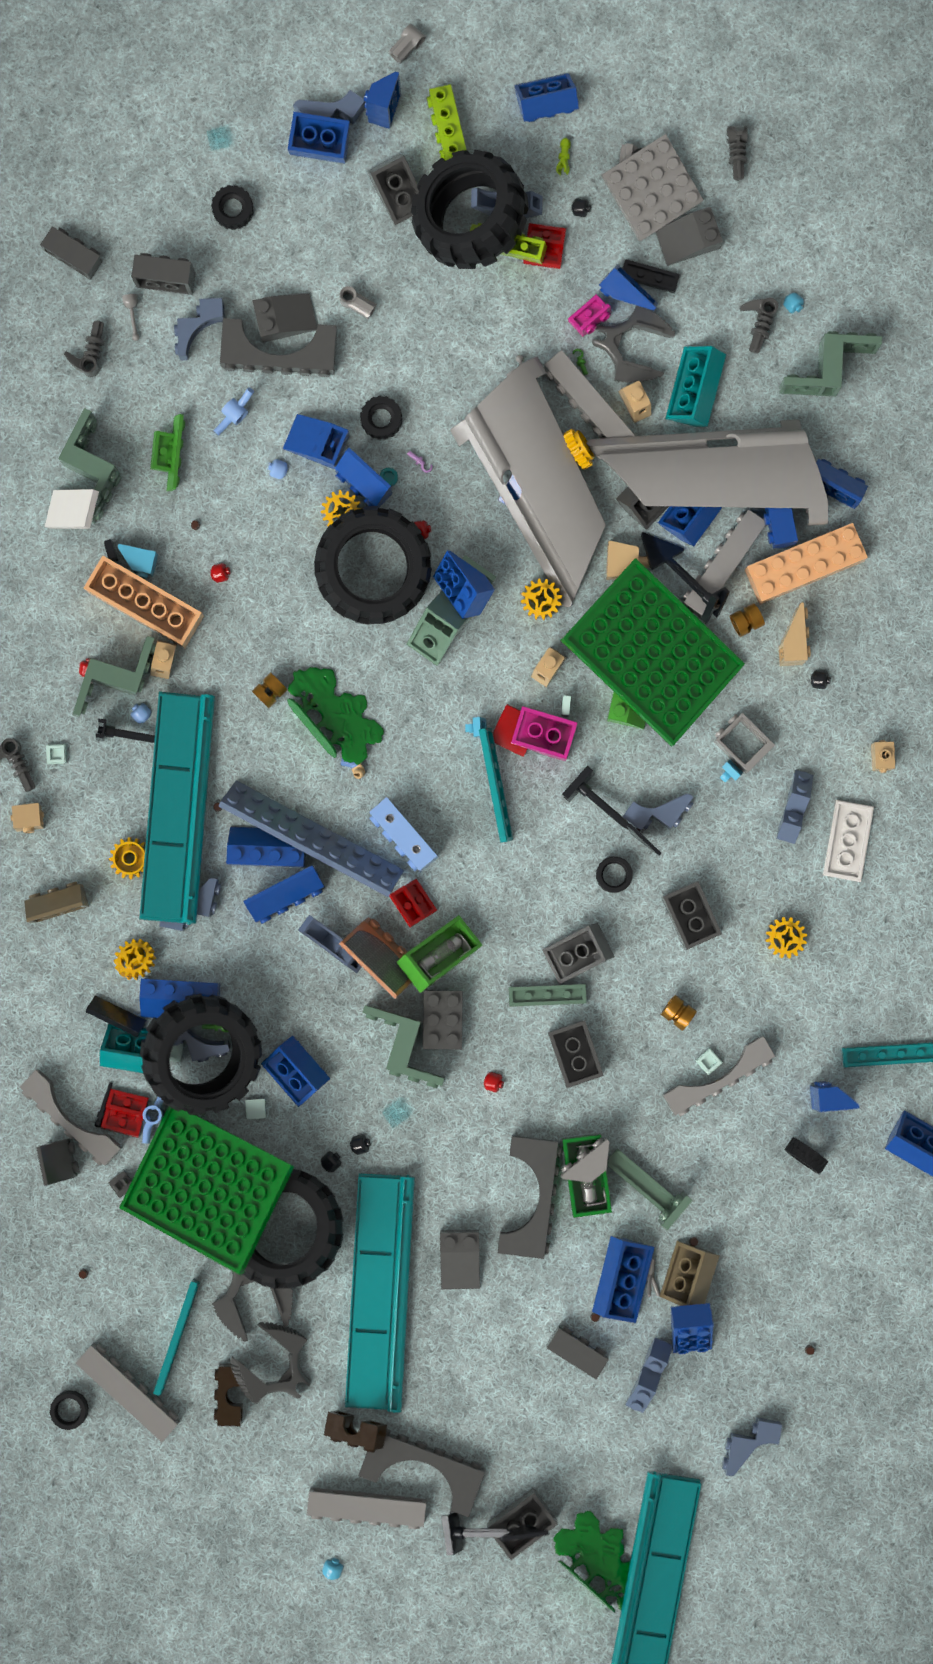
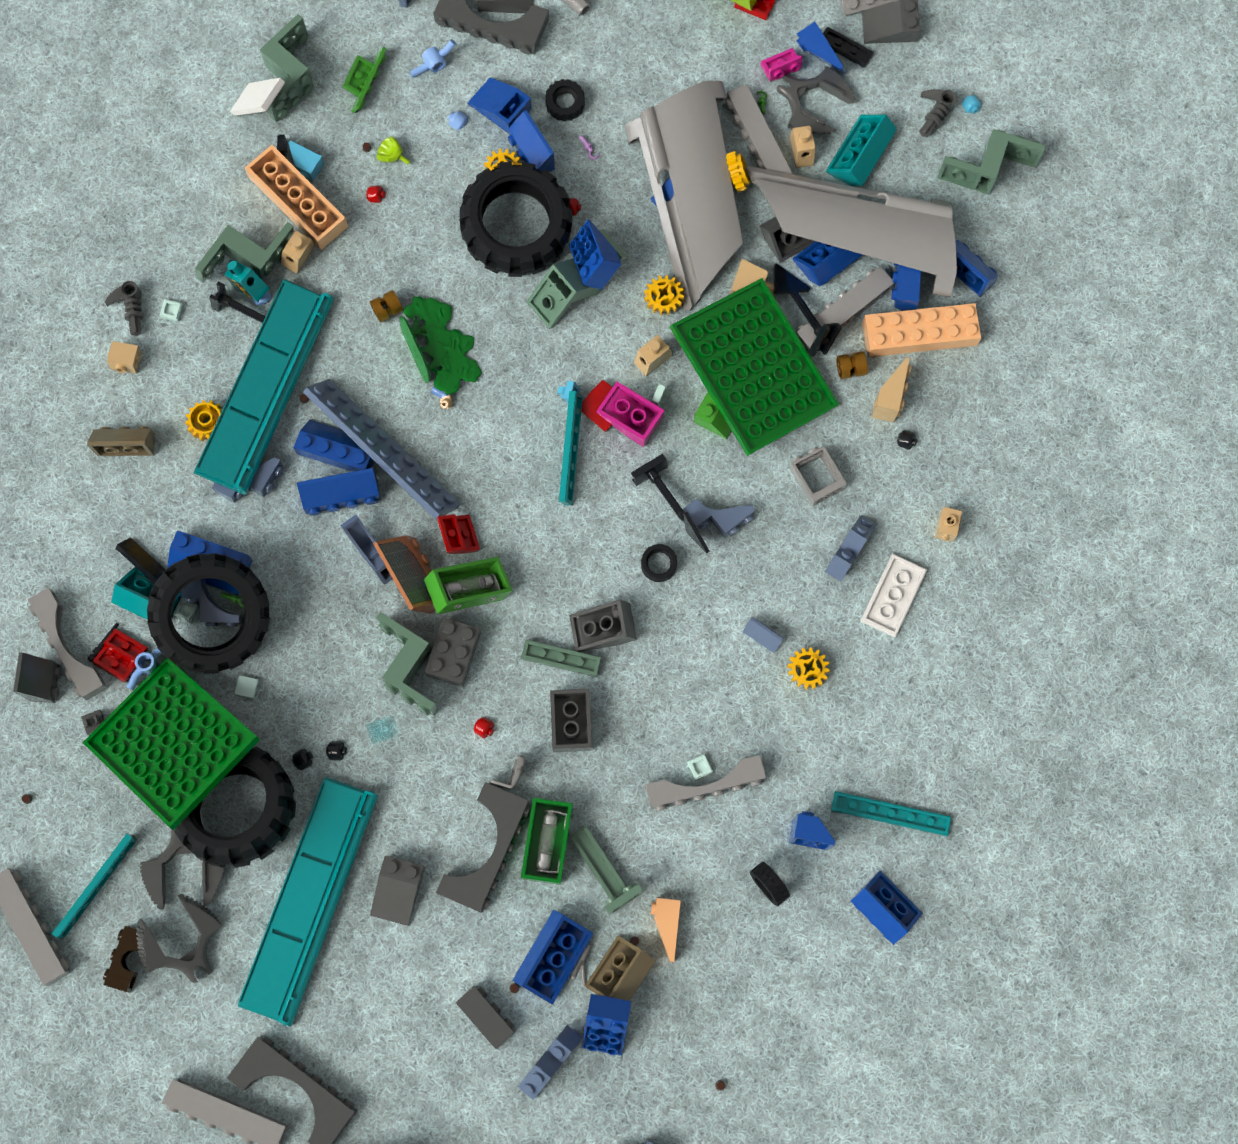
camera: 10 degrees right, 10 degrees down
yellow gear [113,939,156,980] -> none
blue slope [261,1035,330,1107] -> none
dark brown arch [324,1410,387,1452] -> none
light blue piece [369,797,438,873] -> none
teal tile [379,467,398,487] -> none
light grey slope [560,1138,609,1182] -> none
pearl gold wheel [660,995,697,1031] -> none
dark grey brick [661,881,722,950] -> none
medium azure tile [720,759,743,782] -> none
none -> teal torso [225,261,270,302]
none -> lime piece [376,136,411,165]
none -> light grey piece [489,755,525,788]
none -> light nougat slope [651,898,681,962]
none -> sand blue slope [743,617,783,653]

